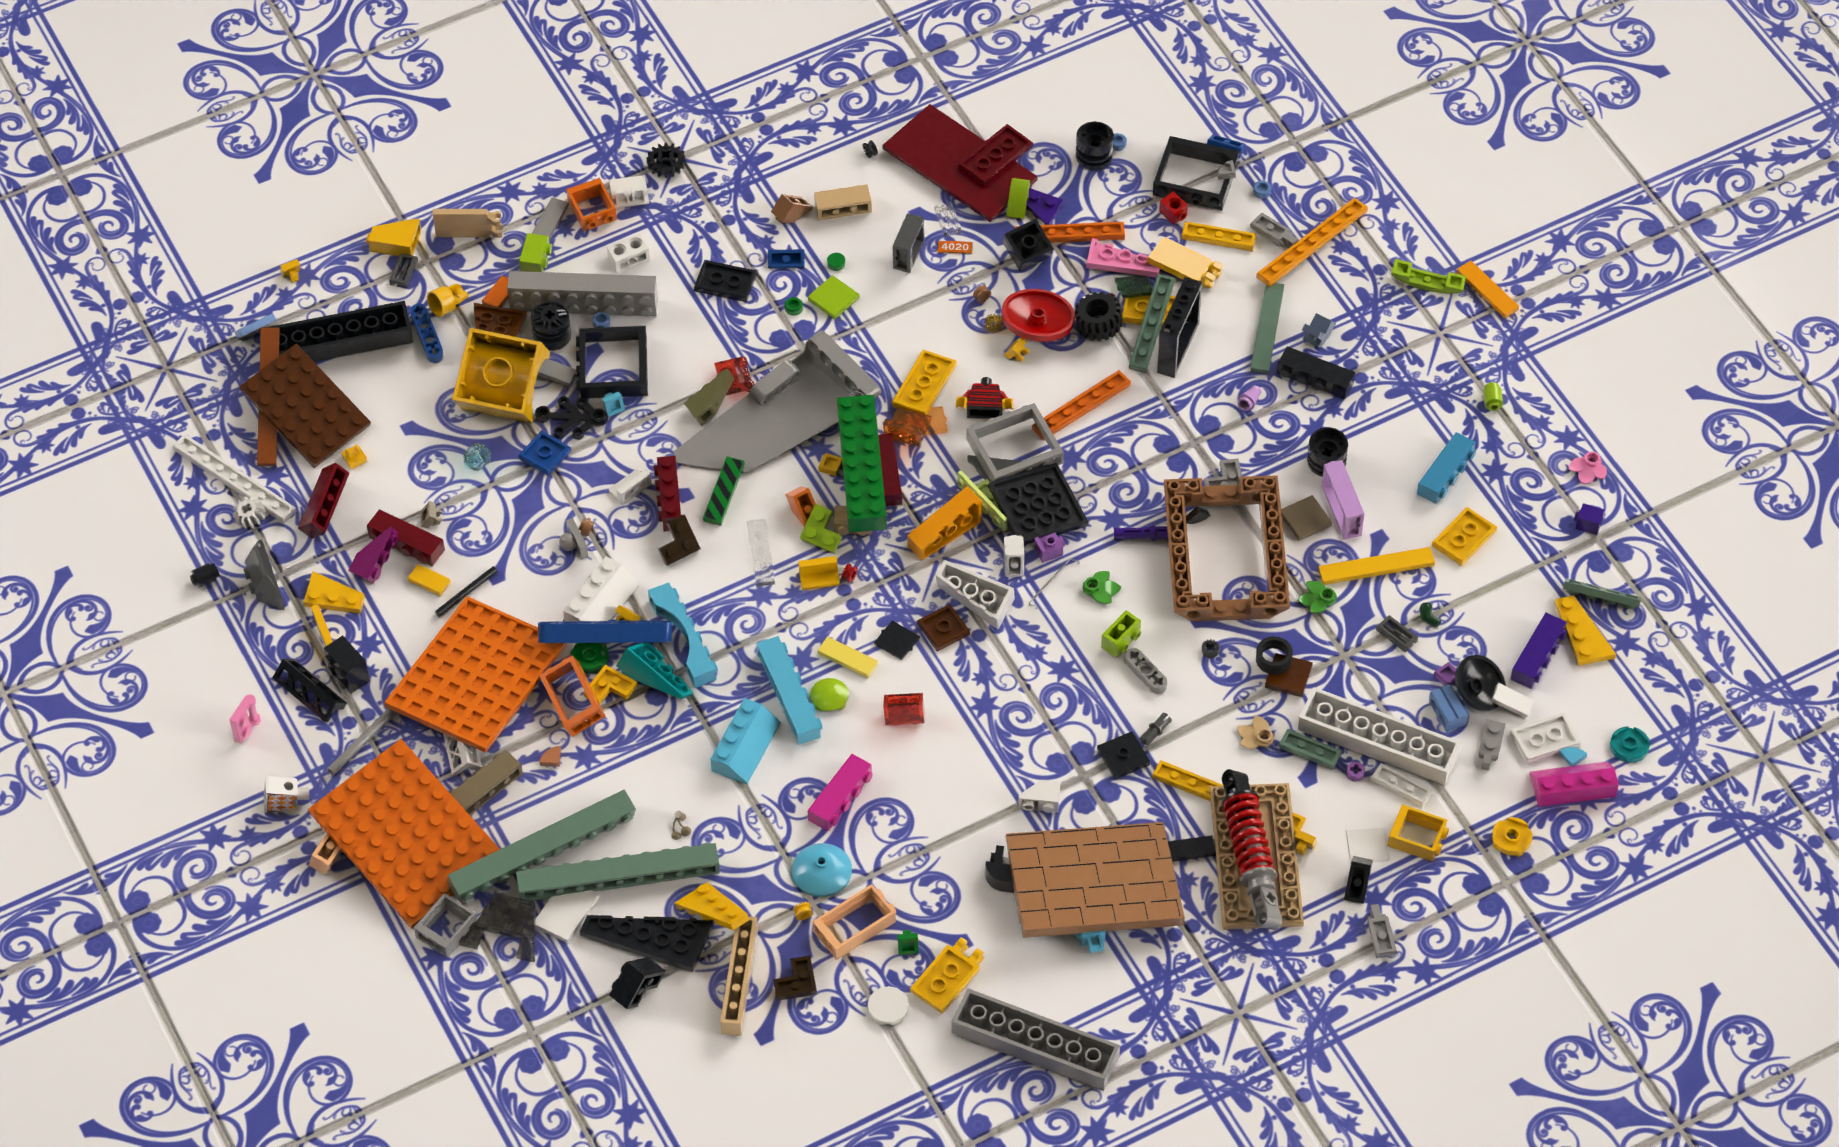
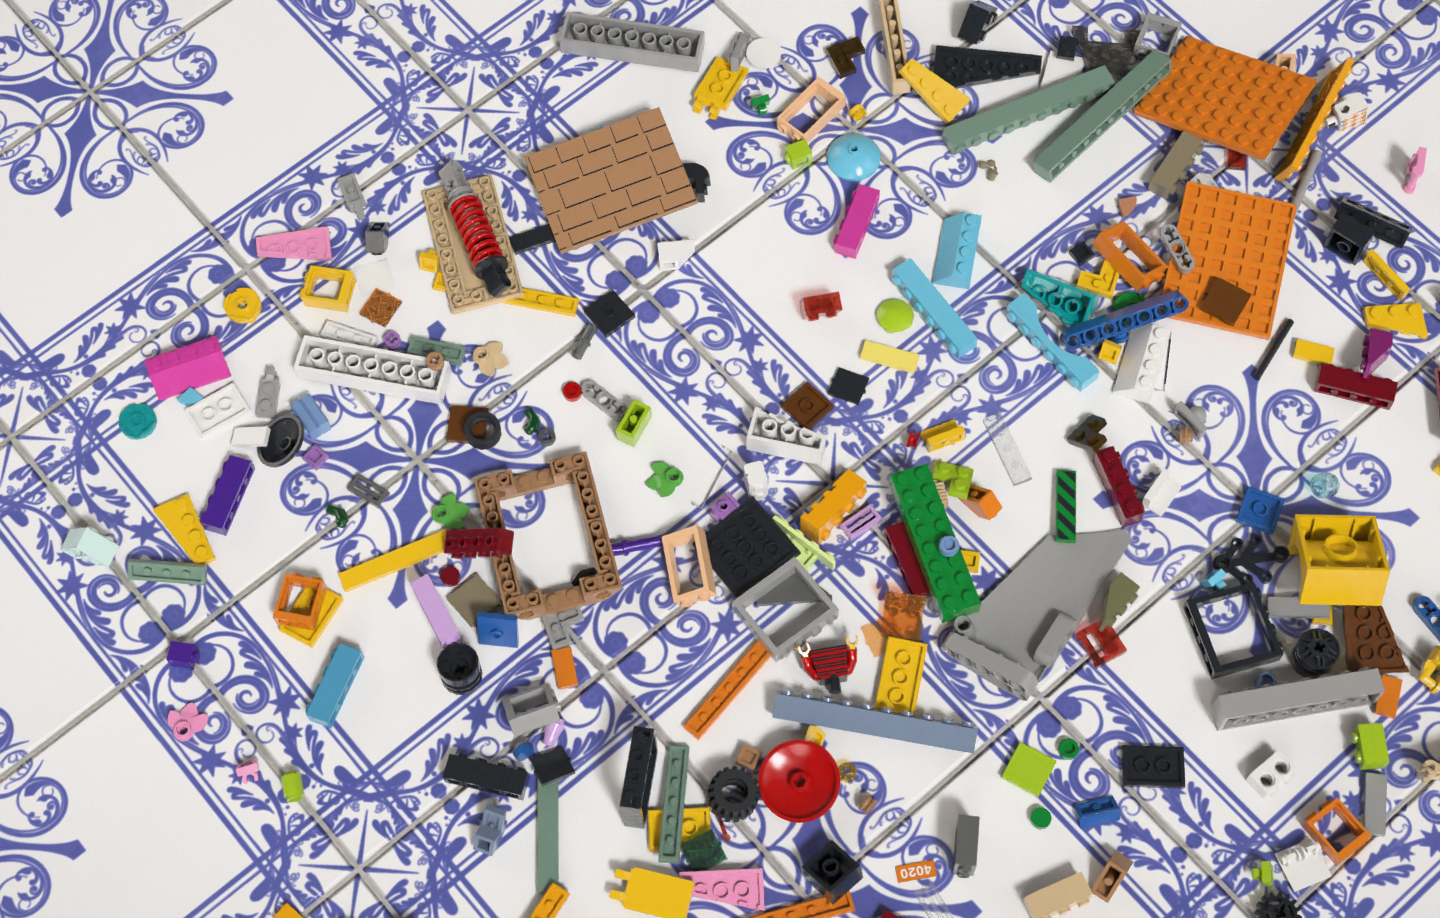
camera: 170 degrees right, 10 degrees up
dark tan tile [421,501,442,528] -> none
none -> light aqua brick [60,526,119,567]
none -> bright pink tile [236,759,260,784]
none -> bright pink wing [256,226,333,261]
none -> orange window [273,573,327,631]
none -> clear orange piece [359,288,402,328]
none -> medium nougat bush [426,352,444,371]
none -> dark red tile [440,566,461,587]
none -> dark red brick [444,528,514,559]
none -> blue plate [477,612,519,648]
none -> light grey window [501,683,561,737]
none -> blue tile [513,742,534,762]
none -> dark green arm [524,408,541,435]
none -> black piece [530,746,575,786]
none -> orange tile [551,647,579,690]
none -> red tile [563,382,582,402]
none -> light nougat window [662,525,717,607]
none -> light grey hinge [728,32,750,72]
none -> medium nougat plate [735,744,762,772]
none -> sand blue brick [772,689,978,754]
none -> lime brick [783,139,812,170]
none -> lavender tile [839,504,882,541]
none -> medium blue tile [939,536,959,557]
none -> black bracket [1056,35,1078,61]
none -> black tile [1069,241,1095,266]
none -> light grey beam [1160,224,1195,274]
none -> reddish brown tile [1200,277,1252,327]
none -> lime tile [1251,861,1274,887]
none -> light orange plate [1274,57,1354,182]

